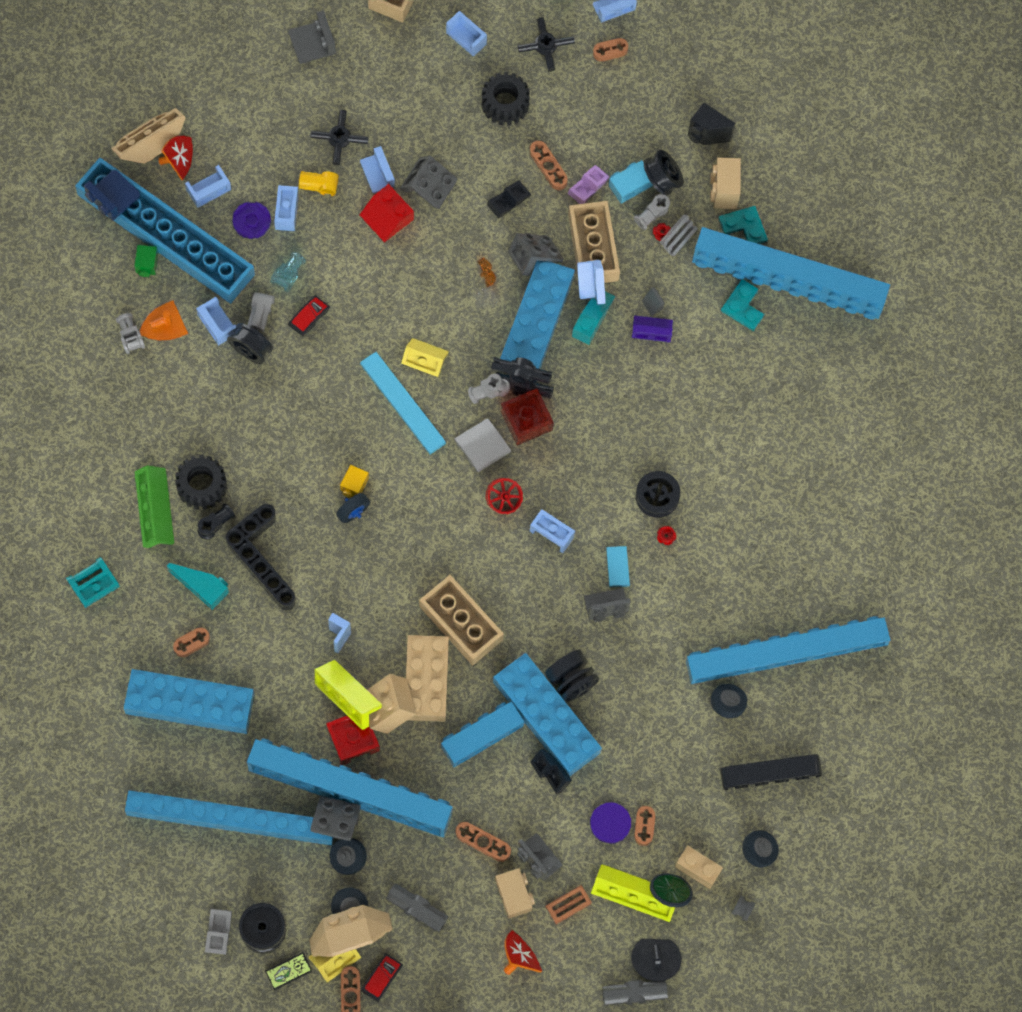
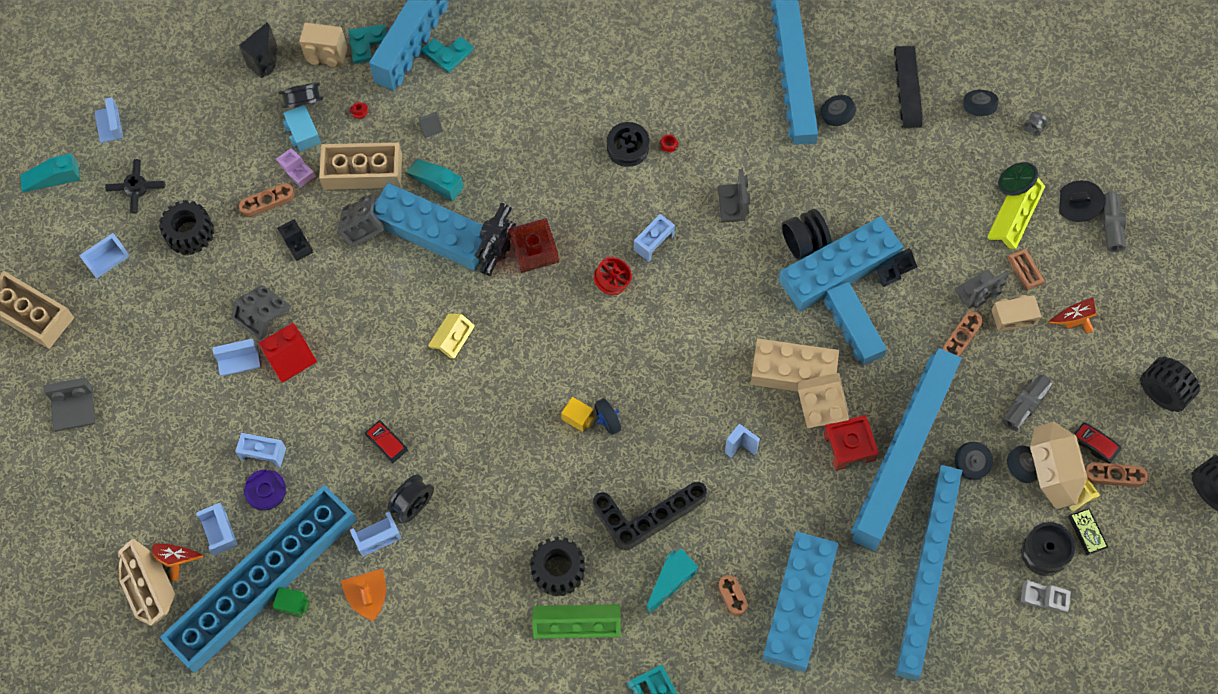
camera: 75 degrees left, 5 degrees down
dark blue bracket [84,170,140,221] -> none
light grey connector [116,313,145,354] -> none
black connector [198,503,236,540] -> none
light grey piece [248,292,275,332] -> none
clear light blue connector [270,252,306,292] -> none
yellow piece [299,171,339,196] -> none
black bar [310,110,369,165] -> none
dark grey bracket [310,795,361,841] -> none
neon yellow panel [315,660,382,730] -> none
medium azure tile [360,352,446,454] -> none
tan brick [419,575,504,666] -> none
light grey slope [454,418,511,472] -> none
light grey connector [468,374,510,404] -> none
clear orange piece [477,258,496,288] -> none
light blue panel [577,260,606,304] -> none
dark purple tile [590,802,631,844] -> none
nougat beam [593,38,628,61] -> none
medium azure tile [606,546,630,588] -> none
dark purple panel [632,315,673,343] -> none
light grey connector [633,194,670,231] -> none
nougat beam [634,806,655,846] -> none
light grey tile [660,214,698,256] -> none
tan brick [675,845,723,889] -> none

